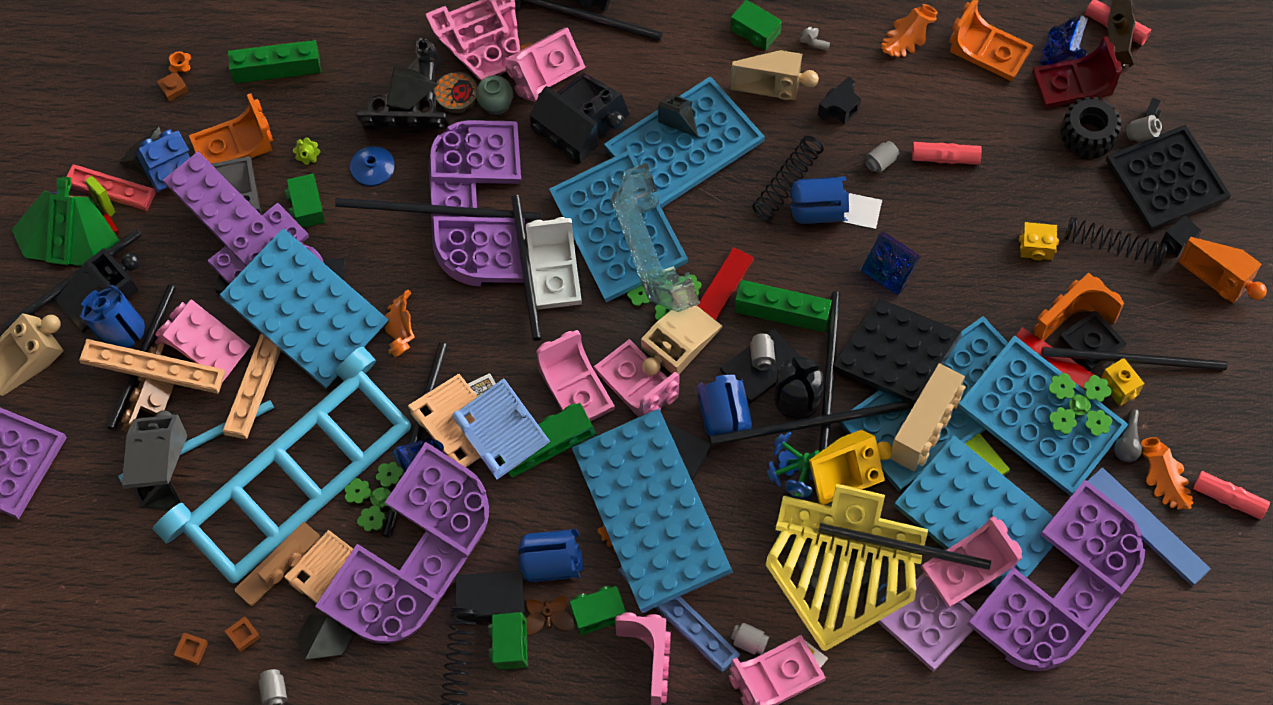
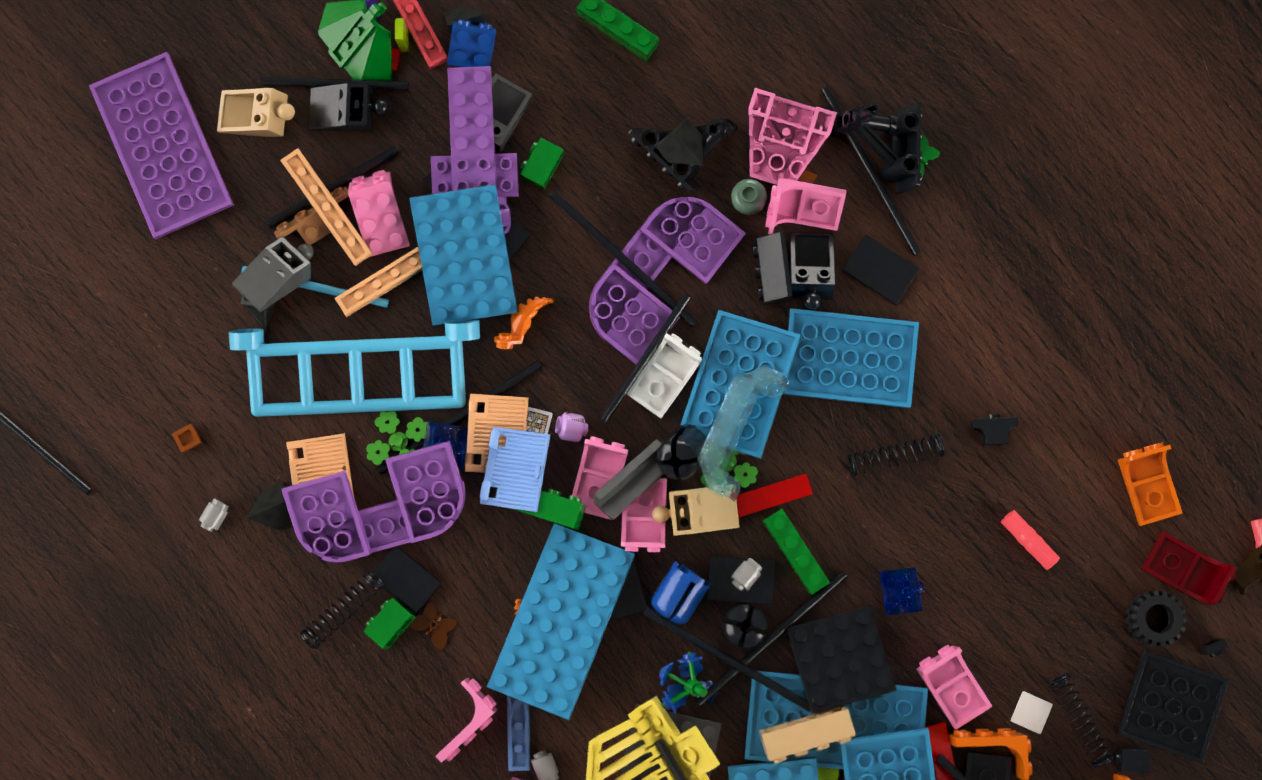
camera: 45 degrees right, 20 degrees up
blue cylinder [79,285,145,349] -> none
orange bracket [189,94,273,164] -> none
dark orange plate [225,617,261,652] -> none
medium nougat bracket [235,522,321,606] -> none
lime plant [293,137,320,165] -> none
blue dish [350,146,395,186] -> none
tile [434,72,477,113] -> none
blue cylinder [518,529,583,583] -> none
green brick [569,586,626,636] -> none
pearl dark grey slope [658,94,699,138] -> none
green brick [730,0,782,51] -> none
tan slope [730,50,819,100] -> none
blue cylinder [790,176,849,224] -> none
light grey plate [799,27,830,51] -> none
yellow slope [809,430,892,505] -> none
white sticker [843,193,882,229] -> none
light grey brick [866,141,899,173] -> none
orange plant [881,4,938,57] -> none
yellow head [1019,222,1059,260] -> none
clear blue plate [1040,15,1087,66] -> none
light grey brick [1126,115,1162,142] -> none
none -> lavender head [555,412,588,442]
none -> dark grey panel [594,439,664,520]
none -> black cylinder [657,424,710,480]
none -> black tile [842,234,919,305]
none -> bright pink bracket [916,645,992,730]
none -> white sticker [1011,691,1053,734]

